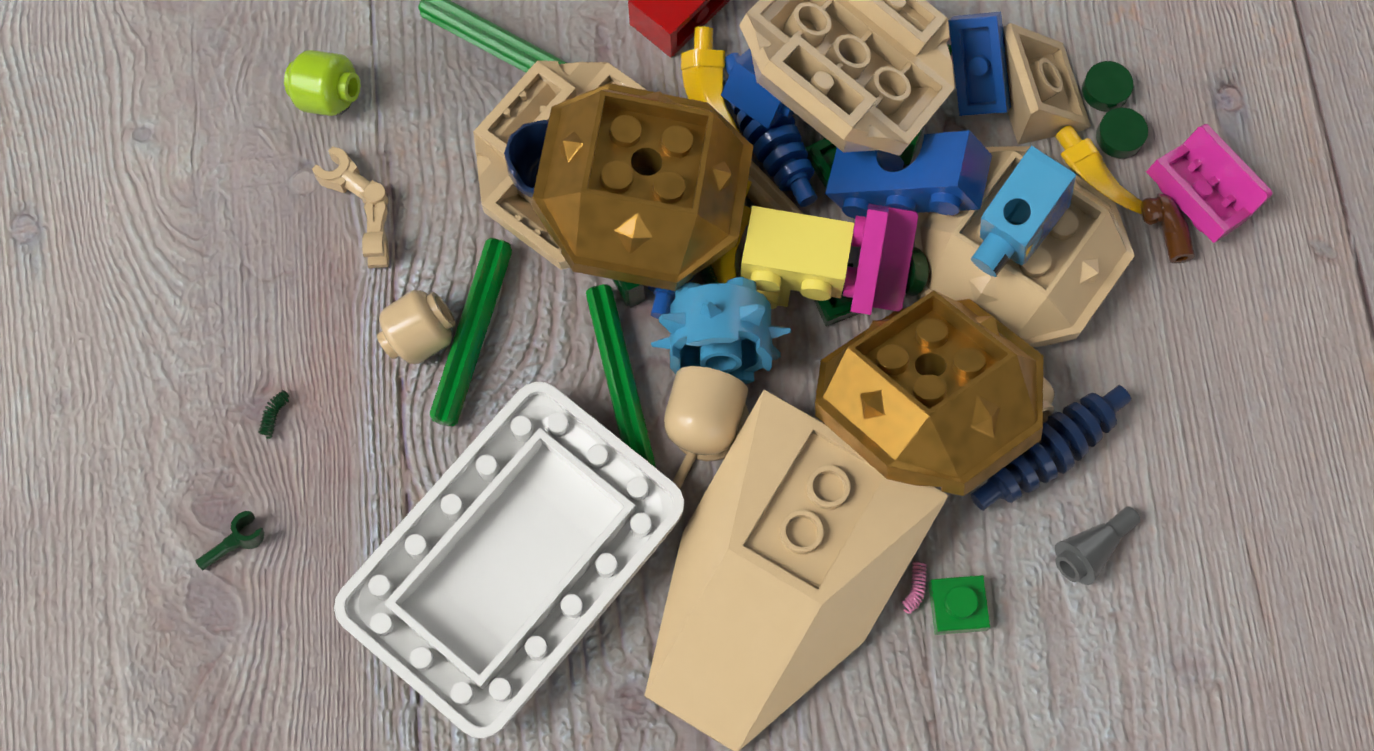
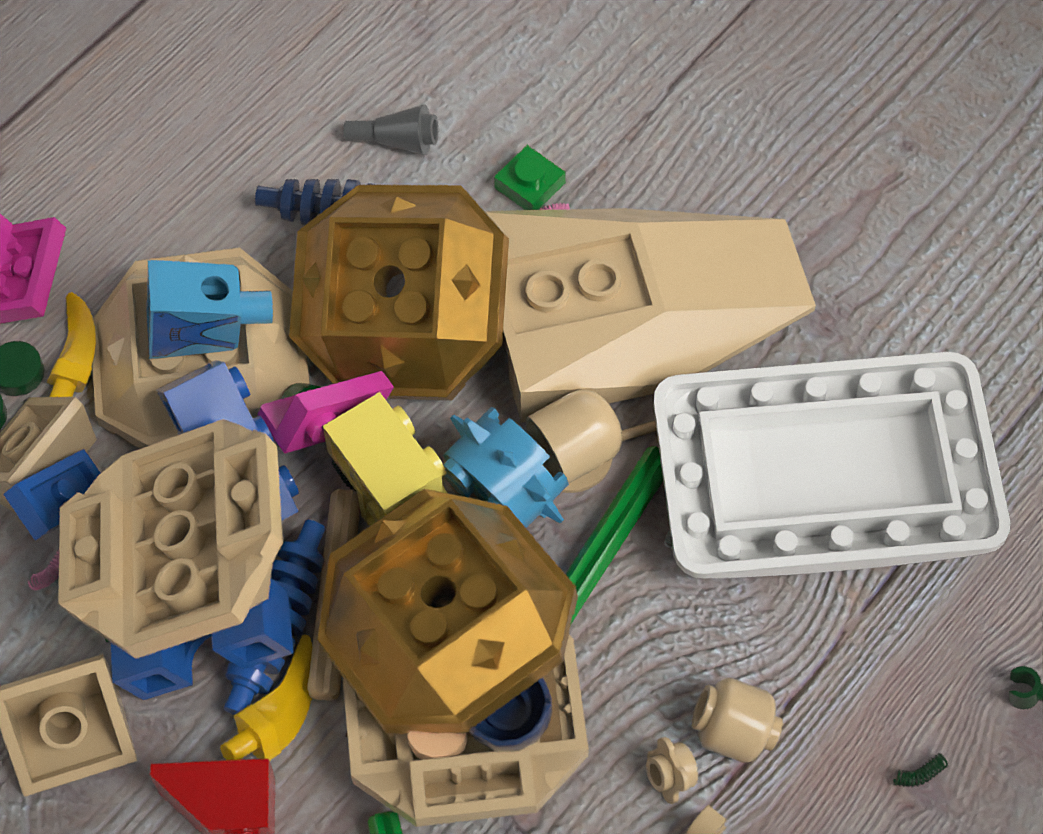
camera: 135 degrees left, 10 degrees down
green axle [430,238,512,427] -> none
reddish brown arm [1141,193,1195,263] -> none
none -> tan plate [646,737,698,804]

